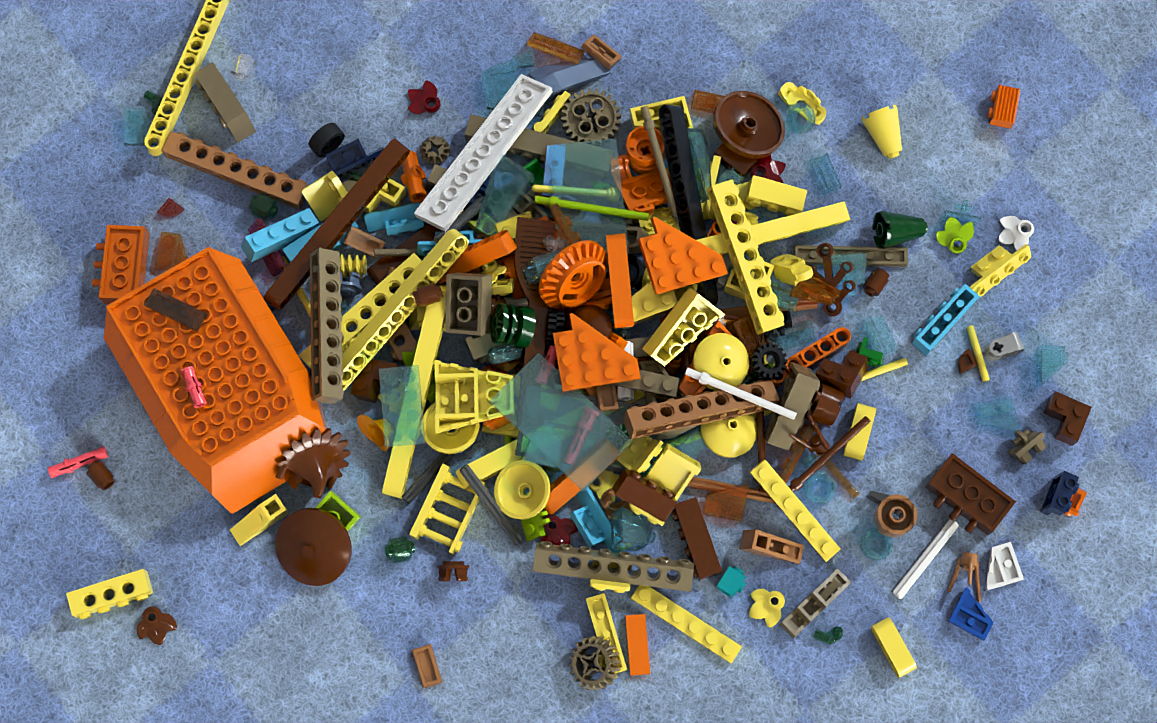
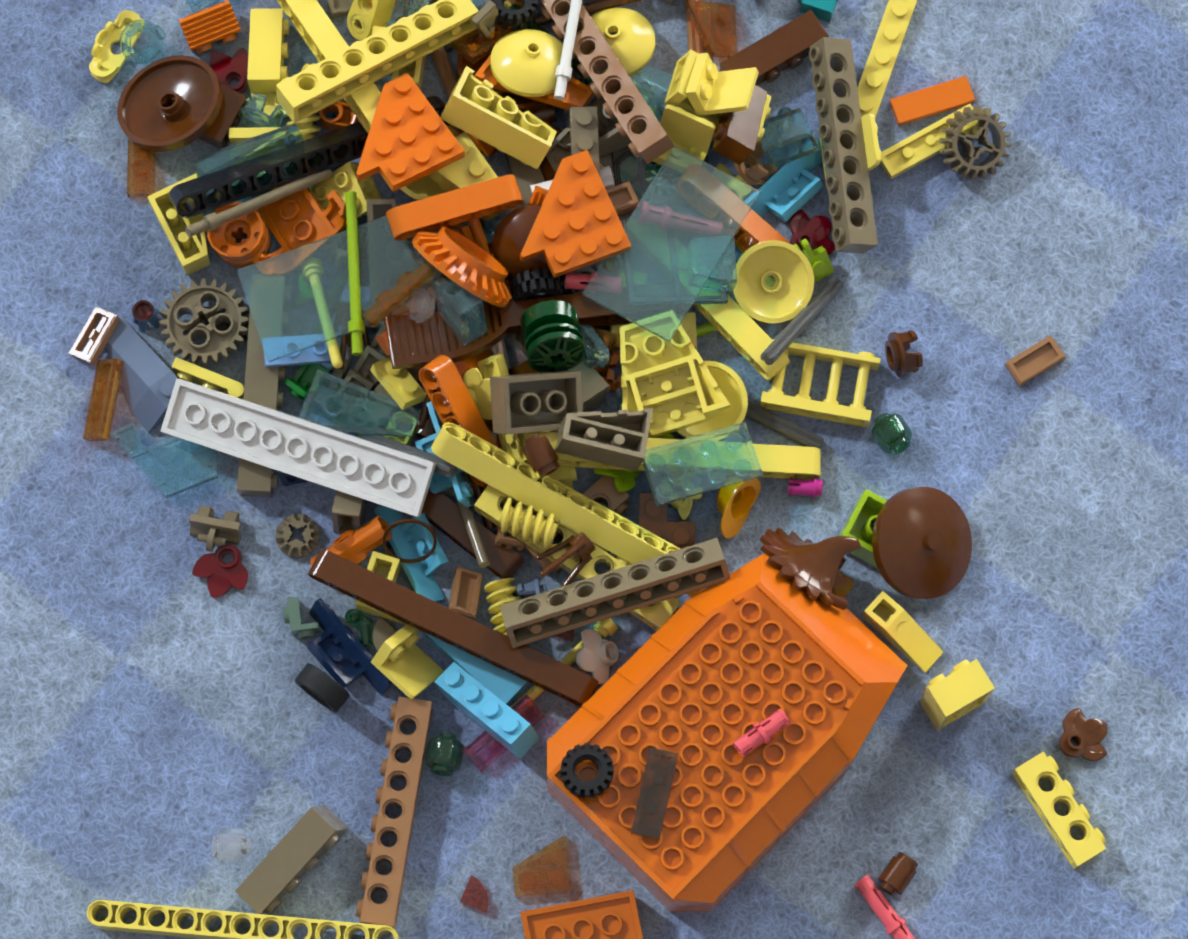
camera: 105 degrees left, 0 degrees up
none -> clear red piece [132,300,160,333]
none -> orange brick [178,0,241,53]
none -> dark tan hips [189,505,241,552]
none -> sand green bracket [283,597,321,640]
none -> reddish brown piece [383,519,437,563]
none -> dark tan tile [471,0,498,39]
none -> light yellow piece [498,497,561,550]
none -> reddish brown plant [536,532,596,587]
none -> dark tan wedge [555,408,653,471]
none -> black tyre [561,743,614,799]
none -> white plate [576,629,619,684]
none -> light yellow bracket [685,53,759,116]
none -> dark pink pin [788,477,823,499]
none -> light yellow brick [919,659,995,731]

